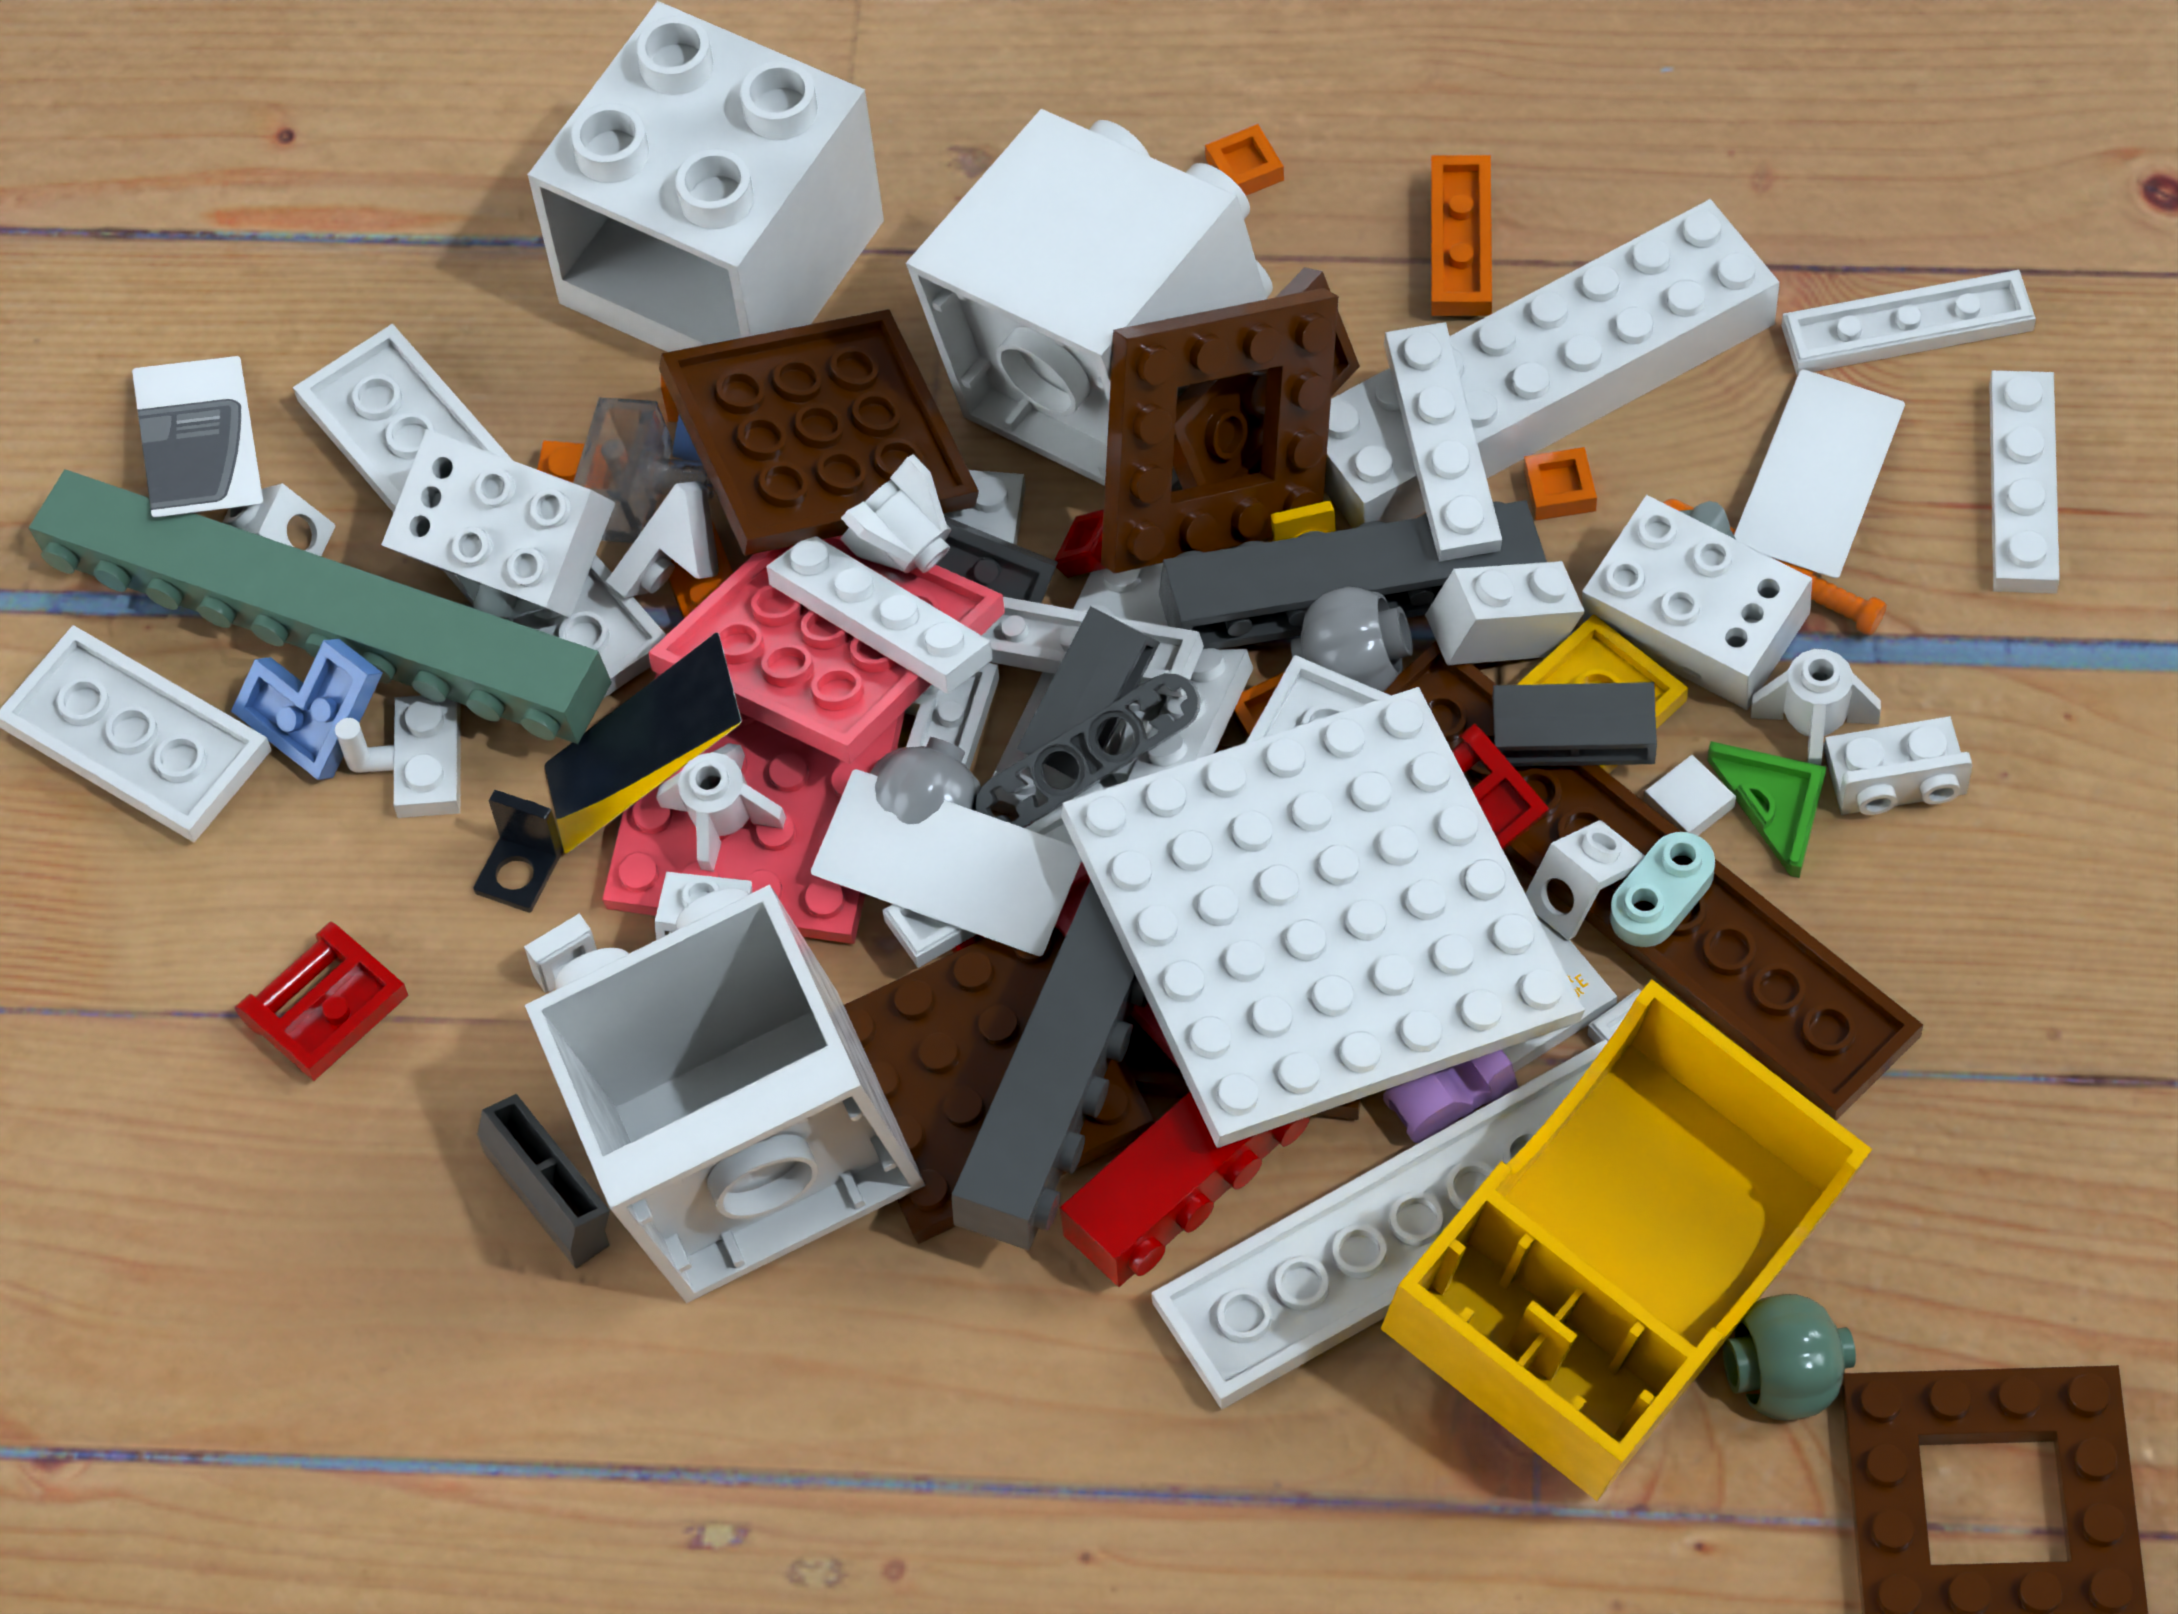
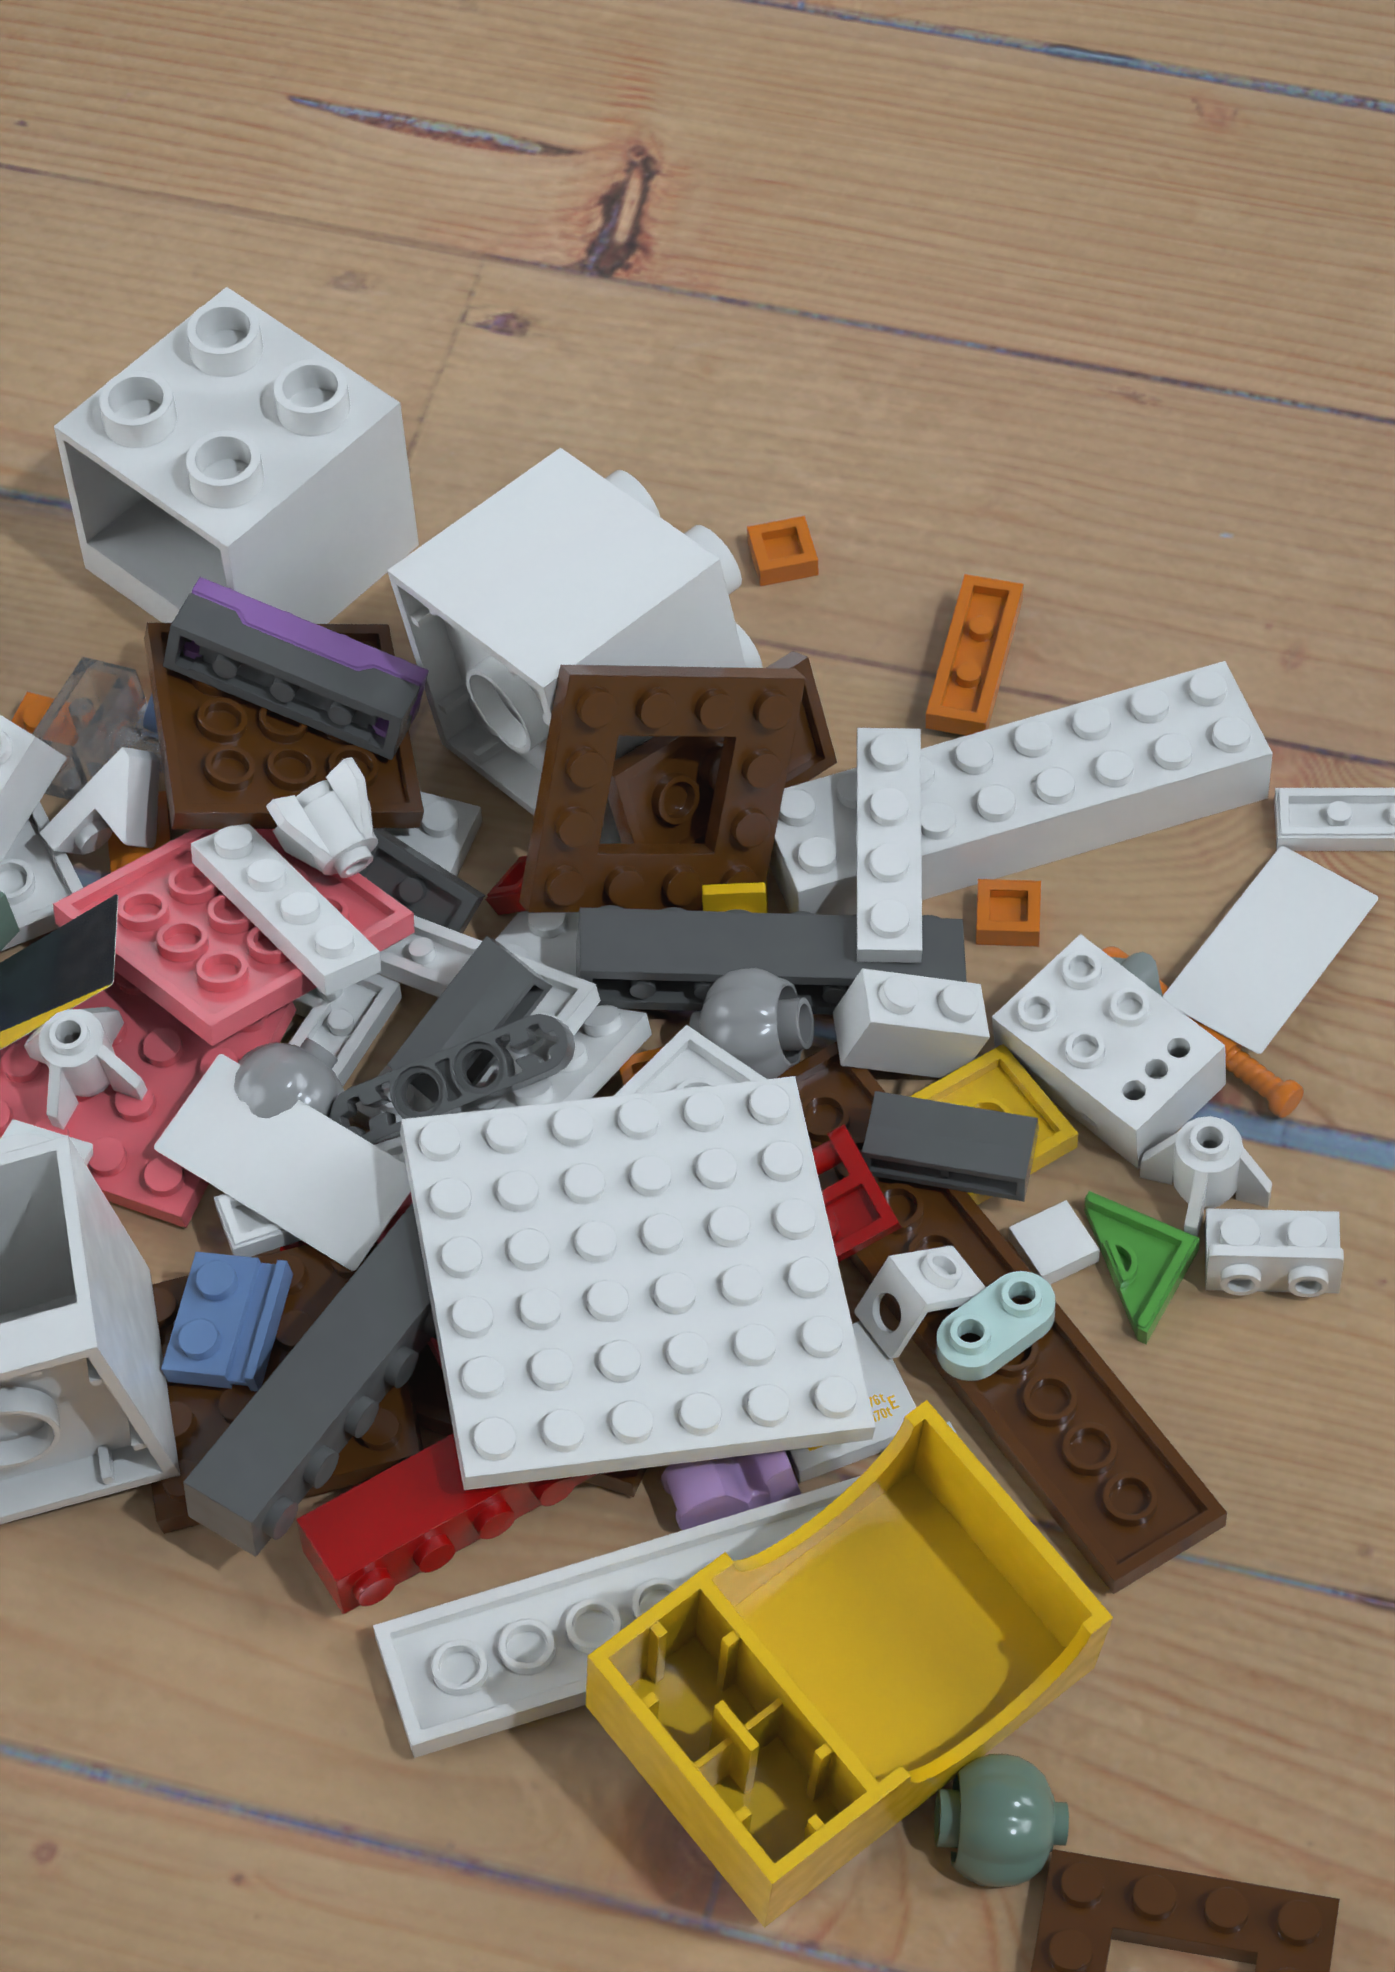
camera: 10 degrees right, 5 degrees down
none -> medium blue plate [161,1252,293,1391]
none -> dark grey piece [163,577,429,760]

